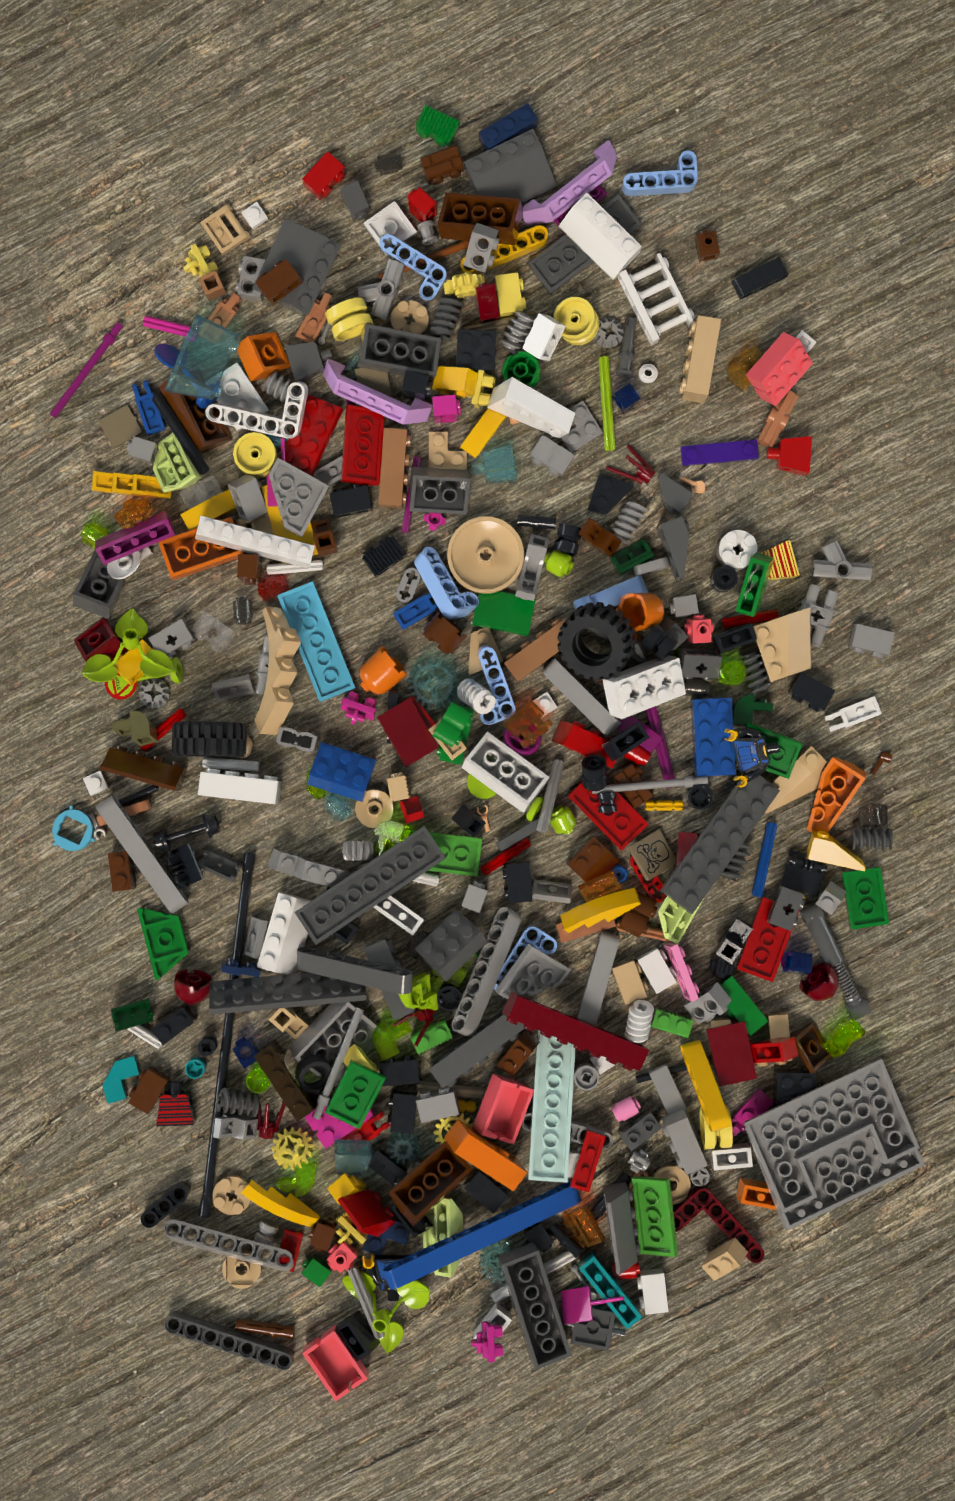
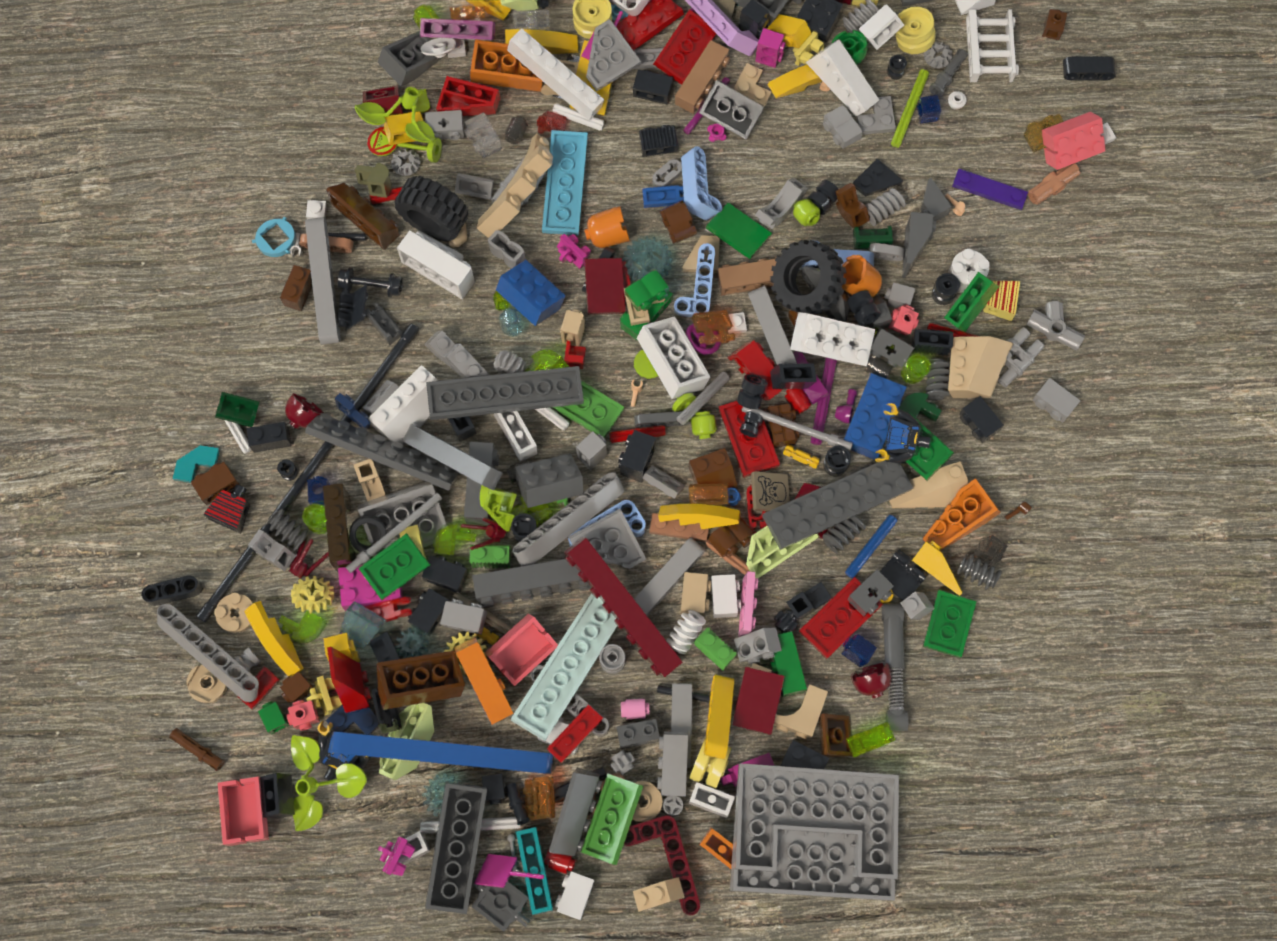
camera: 30 degrees right, 15 degrees down
green wing [137,908,189,981] -> none
dark grey beam [165,1311,294,1370] -> none
teal wheel [185,1057,207,1079] -> none
light grey brick [227,474,268,522] -> none
reddish brown brick [237,554,262,585] -> none
reddish brown brick [311,518,338,557] -> none
light grey axle [347,1266,385,1339] -> none
tan dish [355,790,394,828] -> none
tan dish [447,516,524,594] -> none
black brick [451,804,486,837] -> none
white piece [457,678,496,714] -> none
black brick [464,1169,509,1214] -> none
clear light blue torso [472,444,517,483] -> none
reddish brown brick [497,1030,540,1077] -> none
black pin [517,514,557,530] -> none
white plate [589,1056,614,1075] -> none
dark red plant [606,444,656,484] -> none
tan brick [679,315,721,403] -> none
red slope [750,1037,798,1063] -> none
red torso [766,436,812,476] -> none
white hinge [825,696,882,732] -> none
none -> red wedge [436,76,501,116]
none -> magenta bar [835,389,857,424]
none -> black wheel [887,55,907,79]

